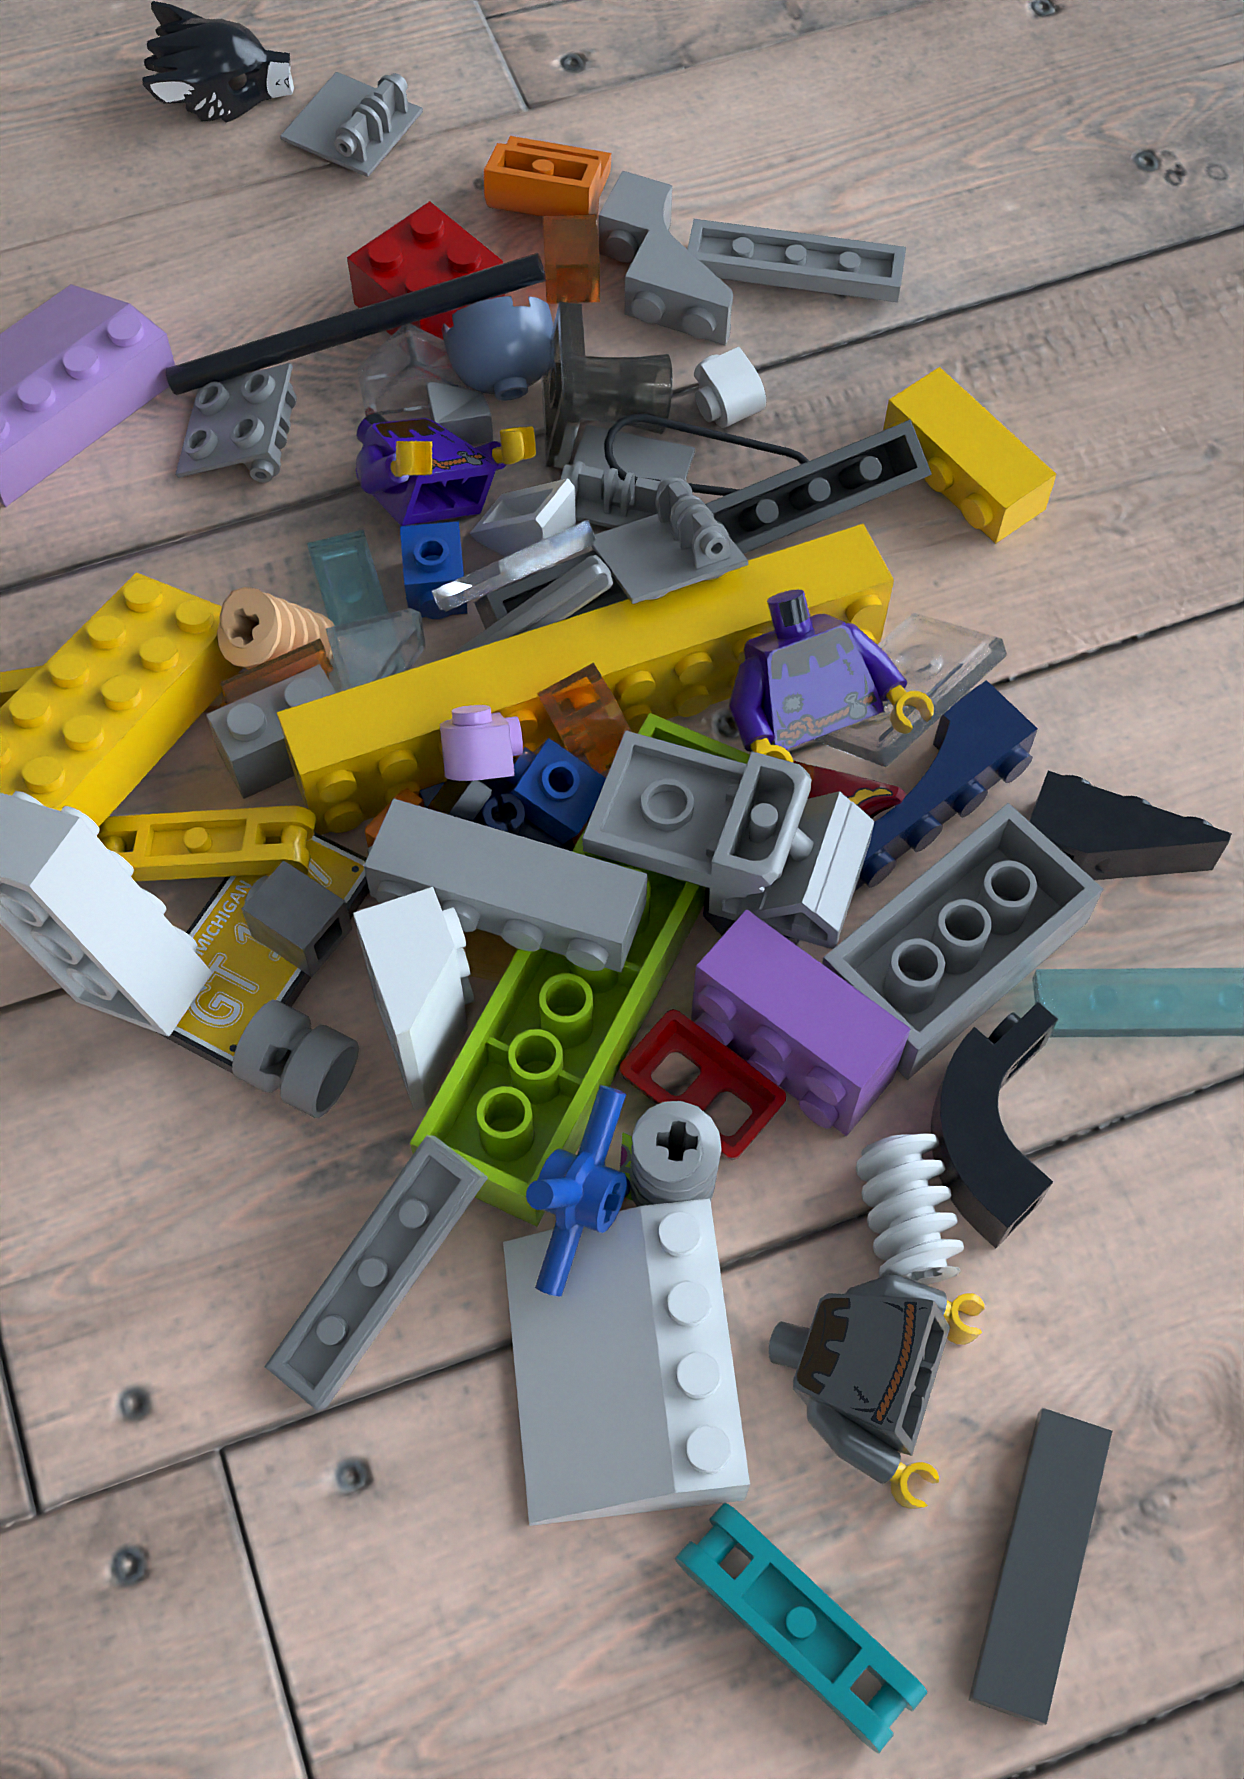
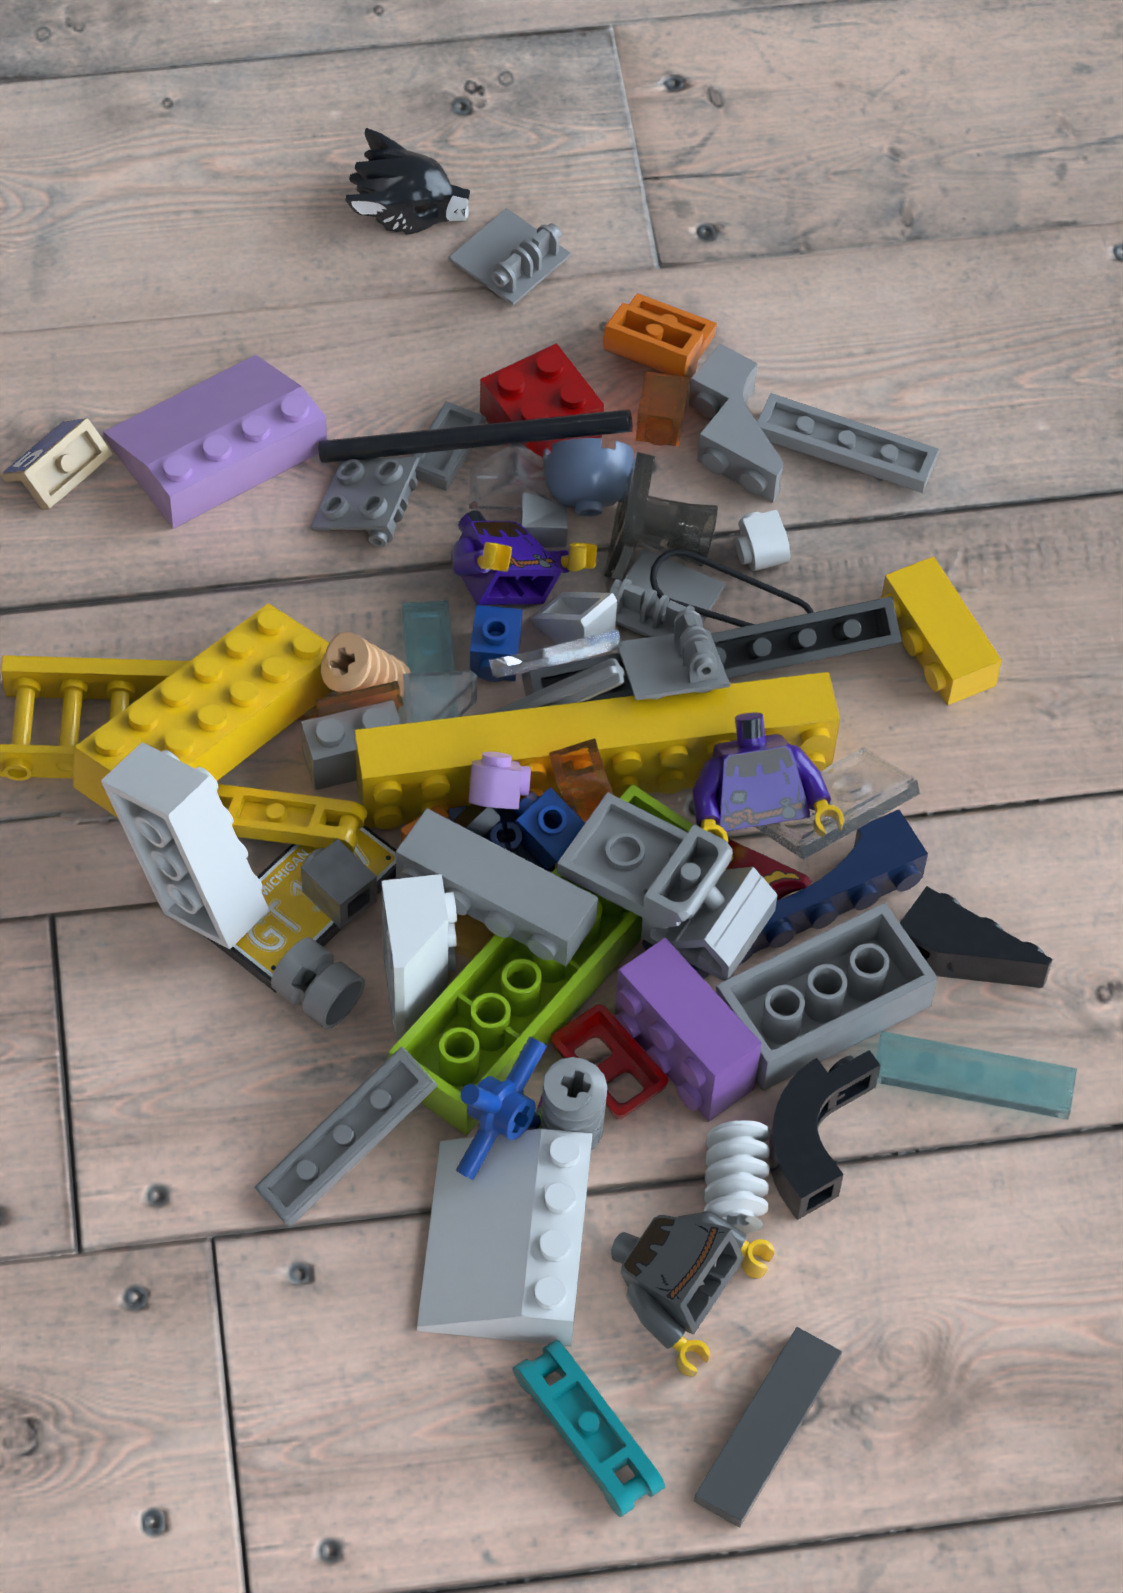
camera: 10 degrees right, 5 degrees down
none -> light grey tile [412,401,486,491]

